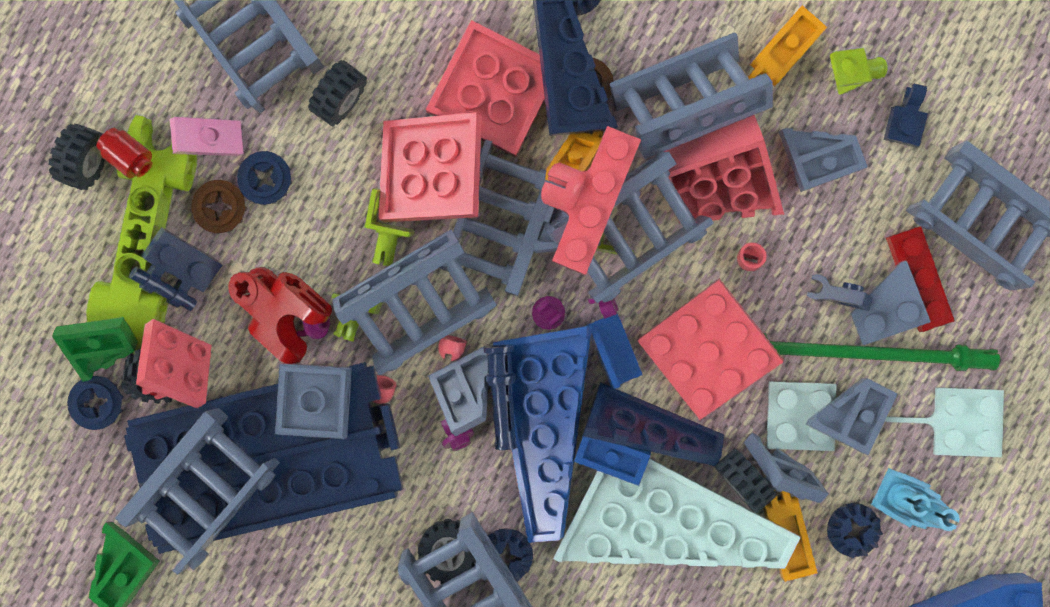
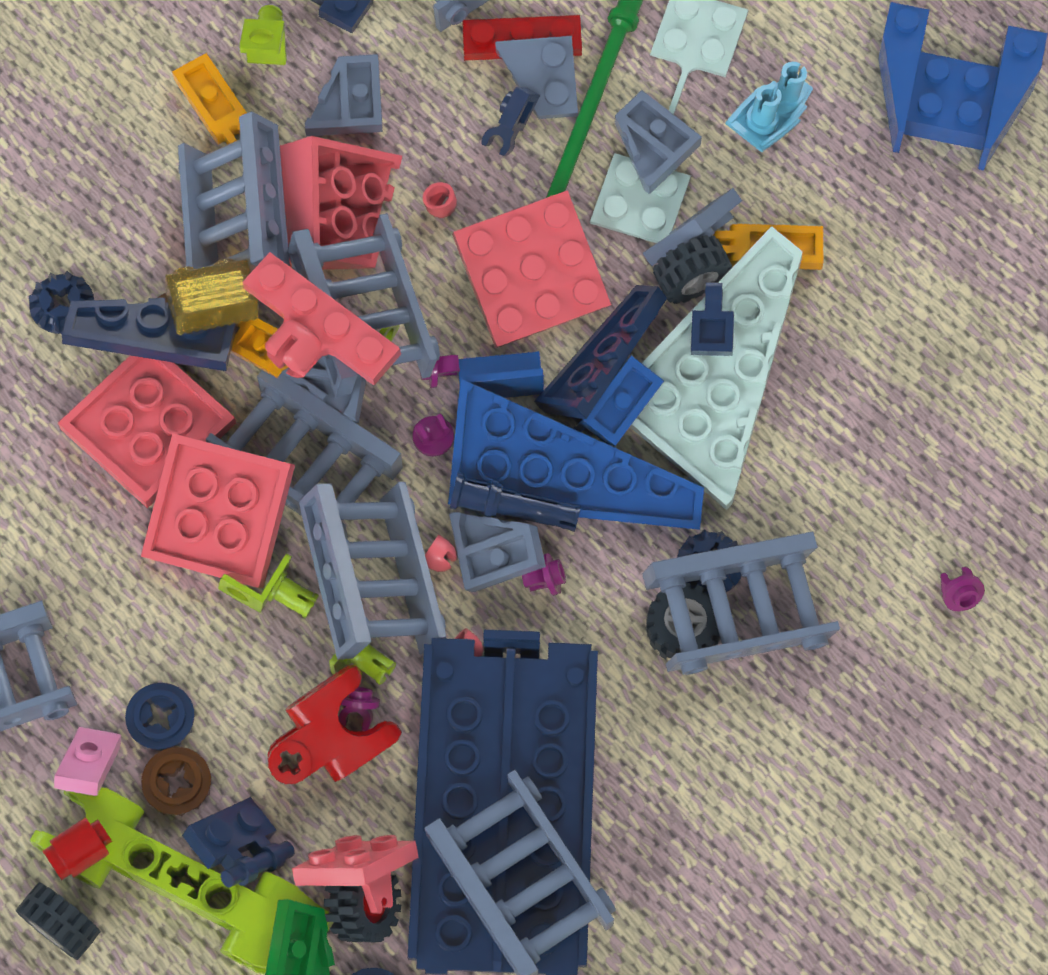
camera: 70 degrees left, 20 degrees down
sand blue plate [275,363,352,439] -> none
black wheel [308,60,367,127] -> none
dark blue gear [827,503,883,558] -> none
none -> clear yellow brick [165,258,258,335]
none -> dark blue plate [691,282,734,356]

